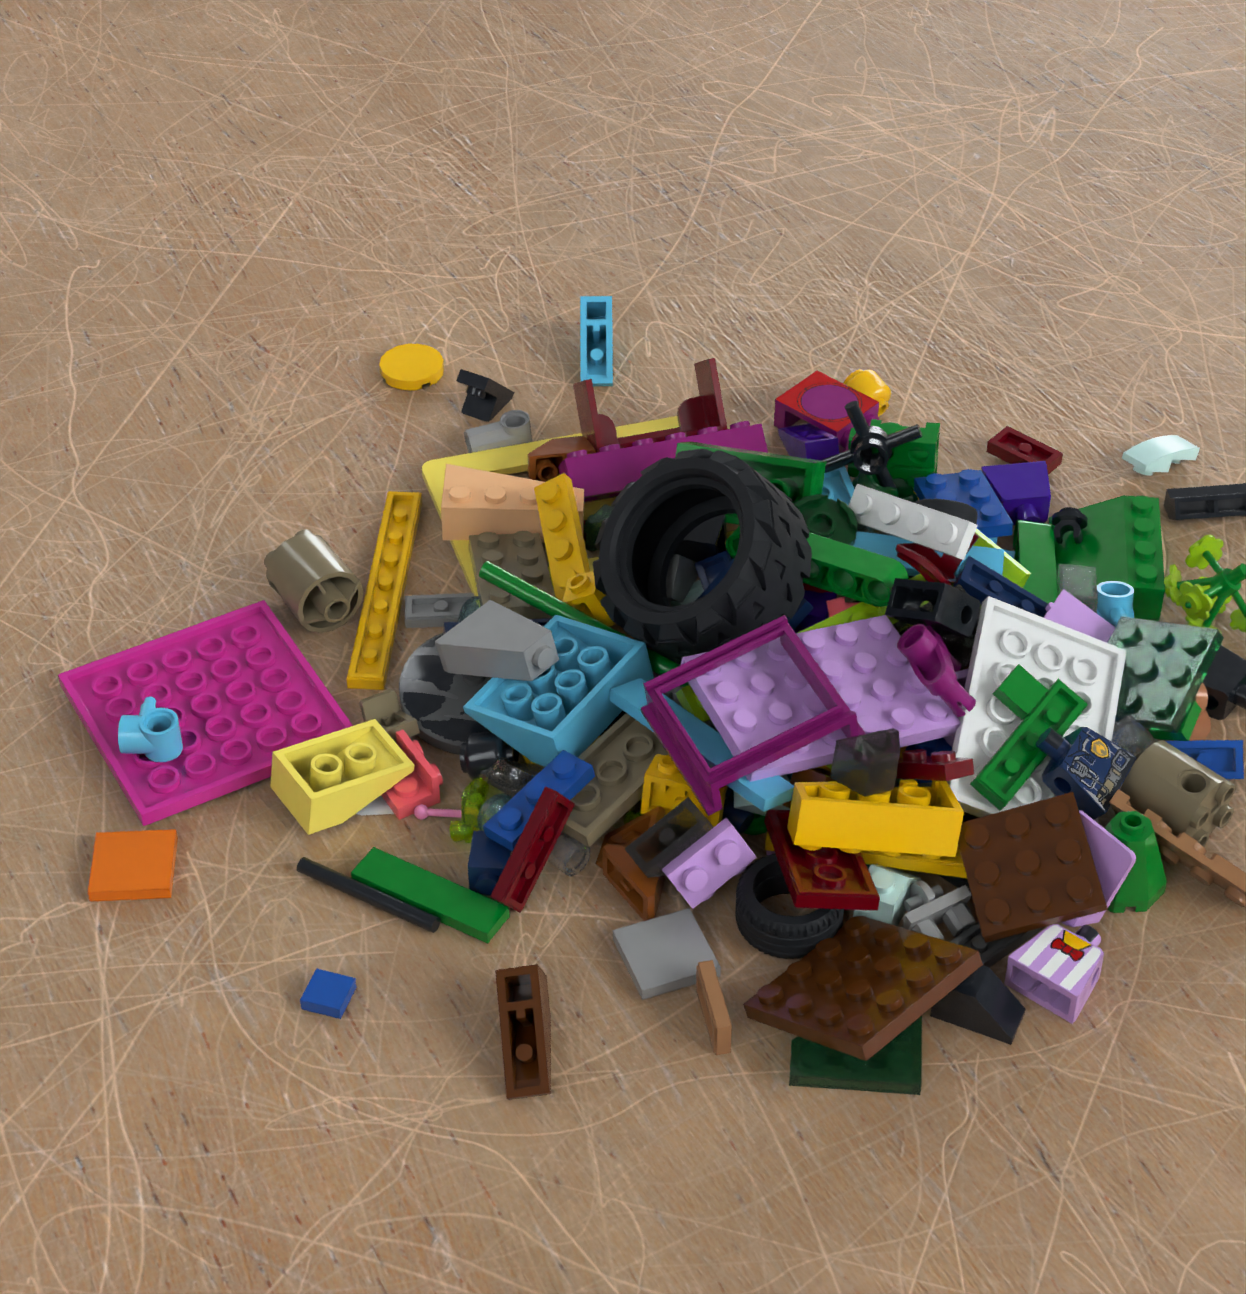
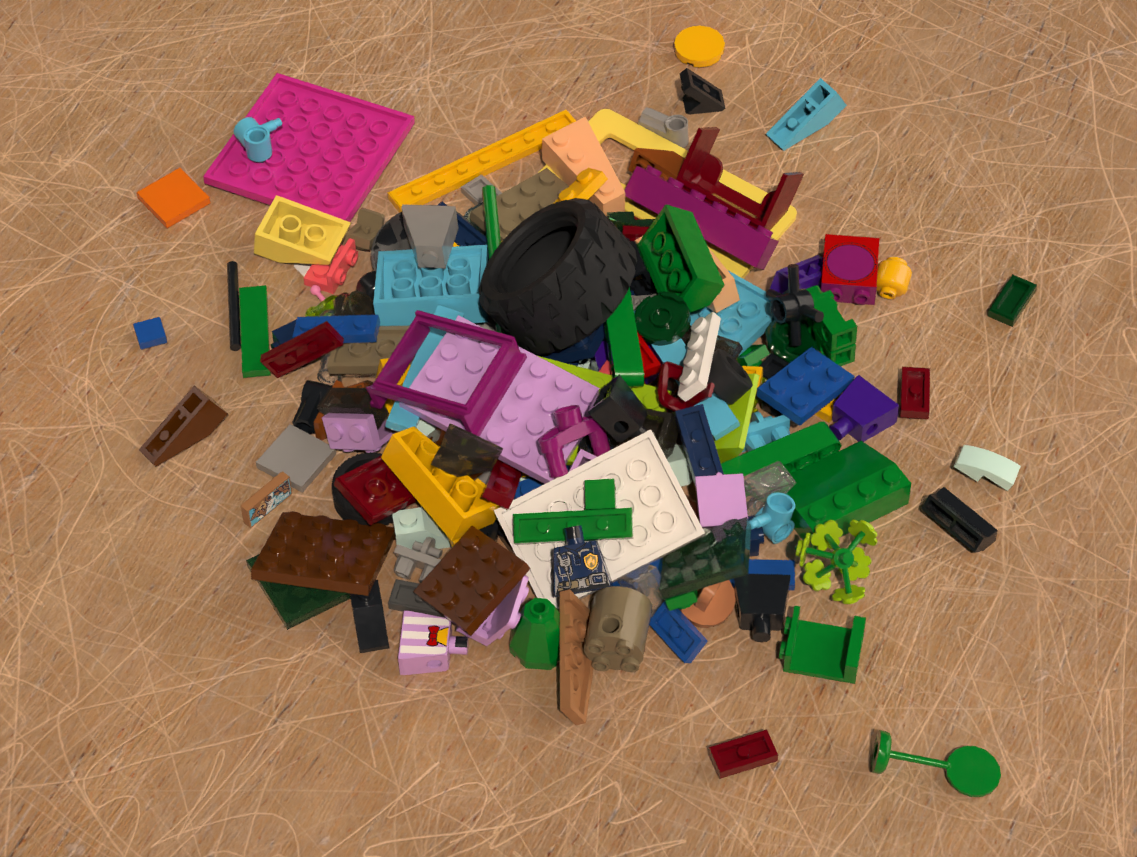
camera: 55 degrees right, 10 degrees up
dark tan cylinder [264,529,363,633] -> none
black plate [1052,507,1088,544] -> none
none -> black piece [292,380,333,434]
none -> dark green tile [988,274,1037,327]

